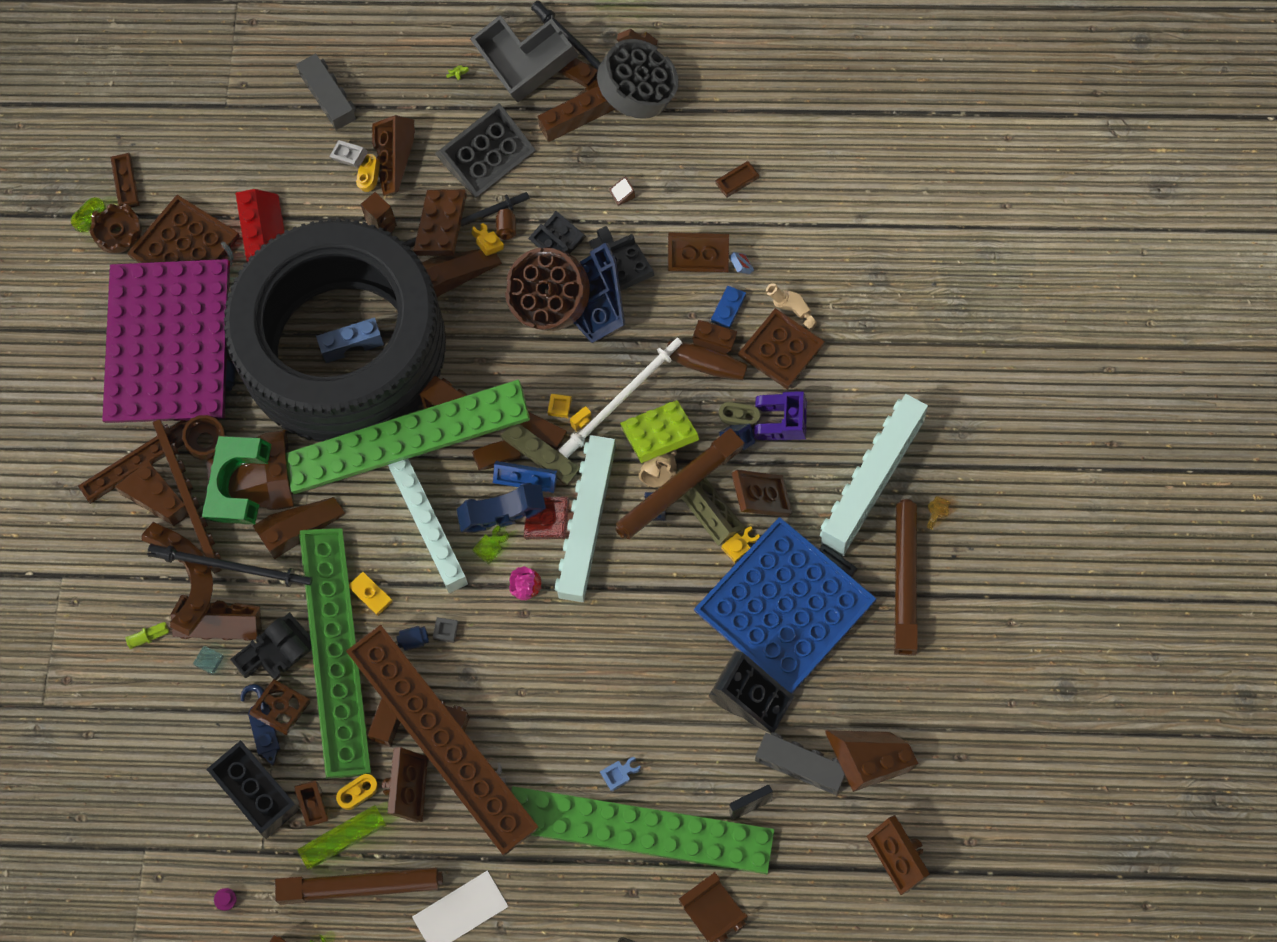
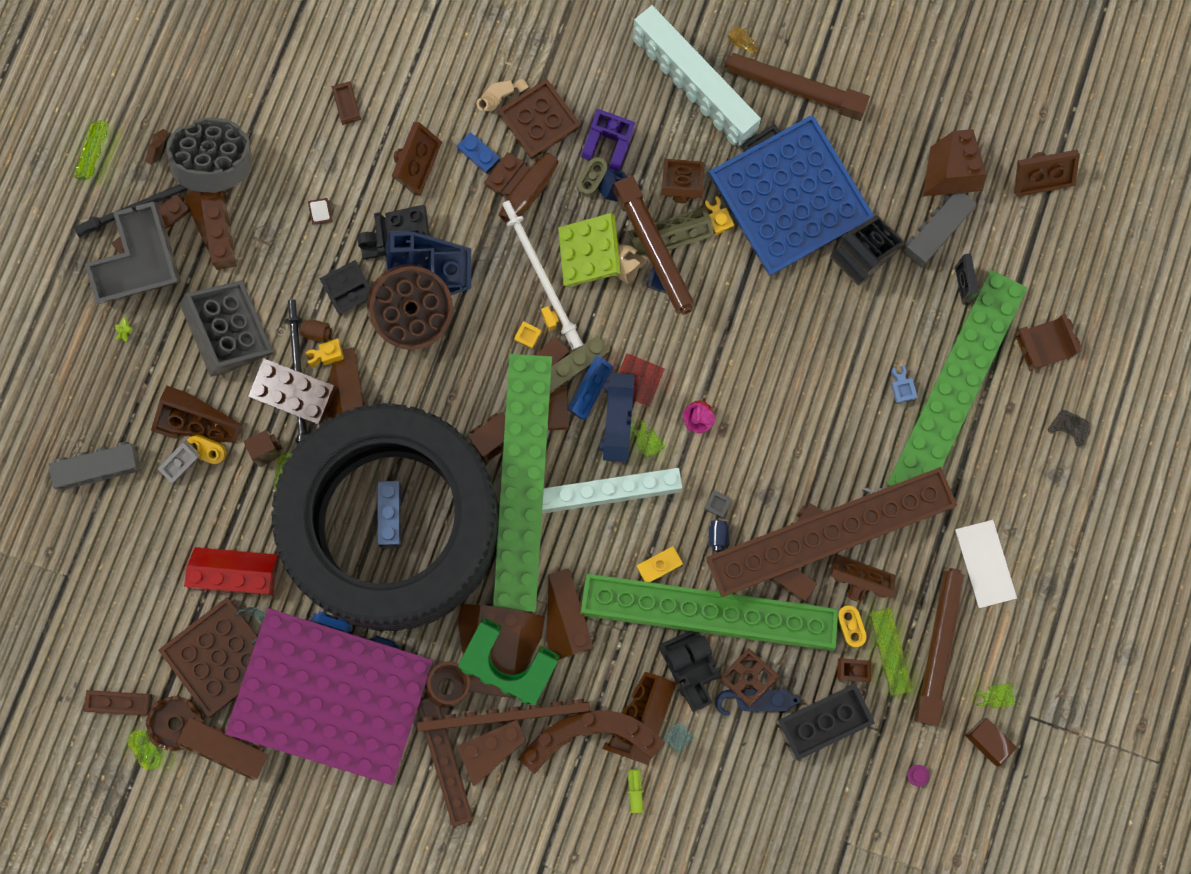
camera: 80 degrees left, 10 degrees up
black bar [147,543,313,587] -> none
light aqua brick [555,435,616,603] -> none
medium blue tile [729,252,754,274] -> none
none -> reddish brown brick [175,717,268,781]

